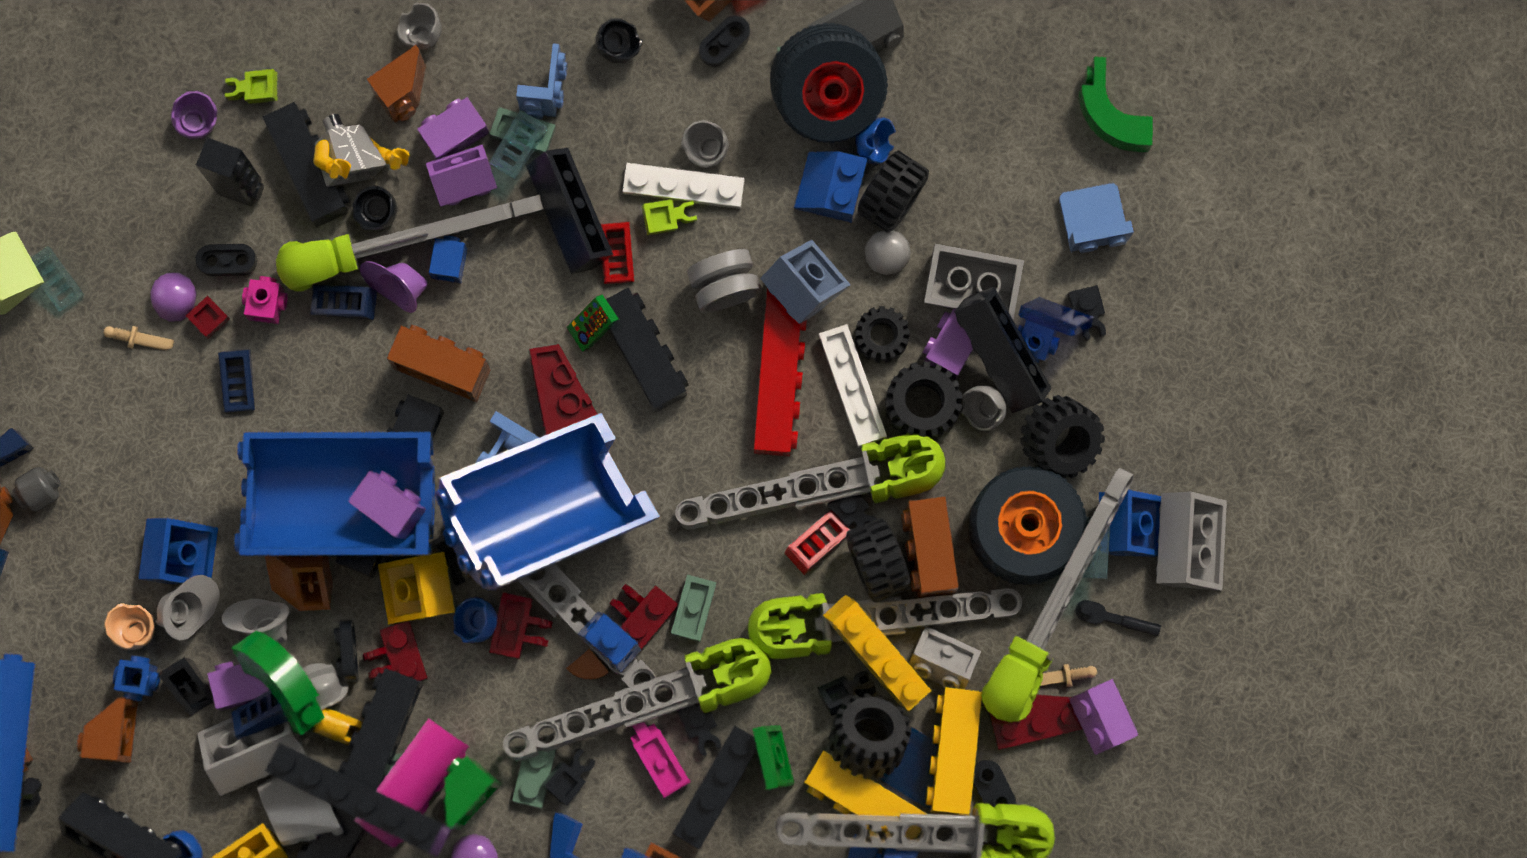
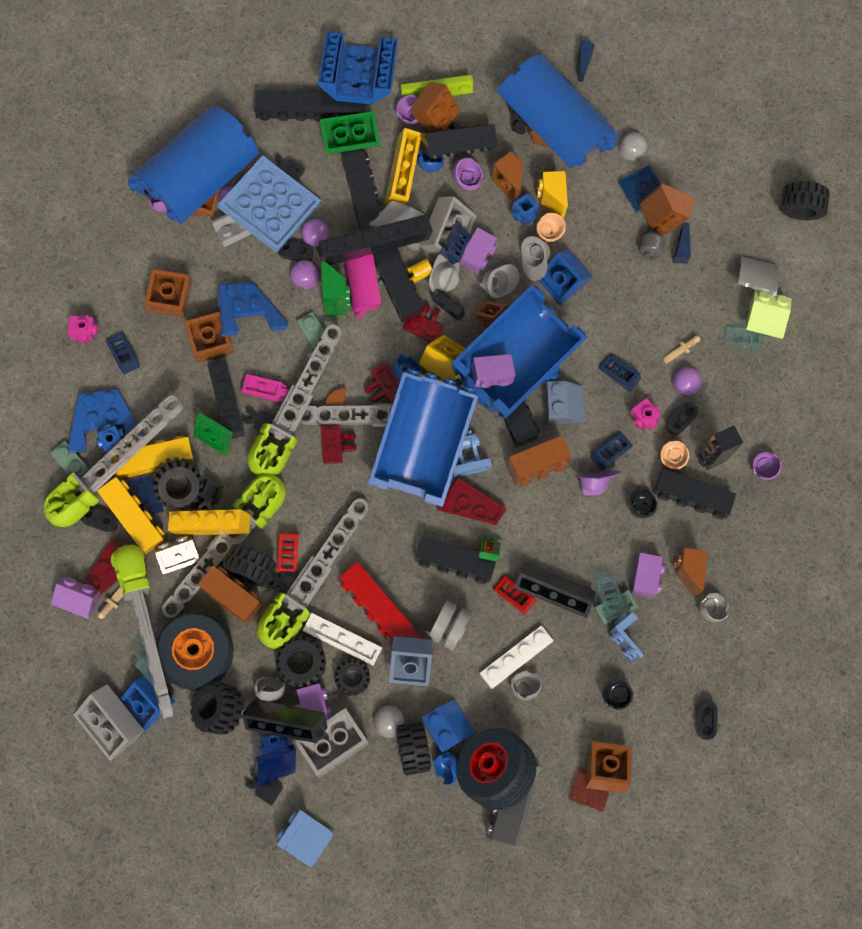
camera: 130 degrees right, 5 degrees down
black slope [158,657,214,716] -> none
dark red plate [186,295,230,339] -> none
lime plate [225,69,277,104] -> none
green arch [232,631,325,735] -> none
piece [276,195,543,292] -> none
torso [313,114,410,187] -> none
medium lavender brick [426,145,497,207] -> none
blue brick [429,236,467,283] -> none
black plate [541,748,596,806] -> none
blue torso [577,612,641,673] -> none
lime plate [642,199,697,235] -> none
sand green plate [671,574,717,642] -> none
black plate [699,16,750,67] -> none
black piece [1075,600,1161,637] -> none
green arch [1079,57,1153,152] -> none
none -> medium lavender hair [453,158,484,191]
none -> yellow slope [537,171,568,219]
none -> sand blue slope [545,381,585,424]
none -> light nougat hair [660,441,690,470]

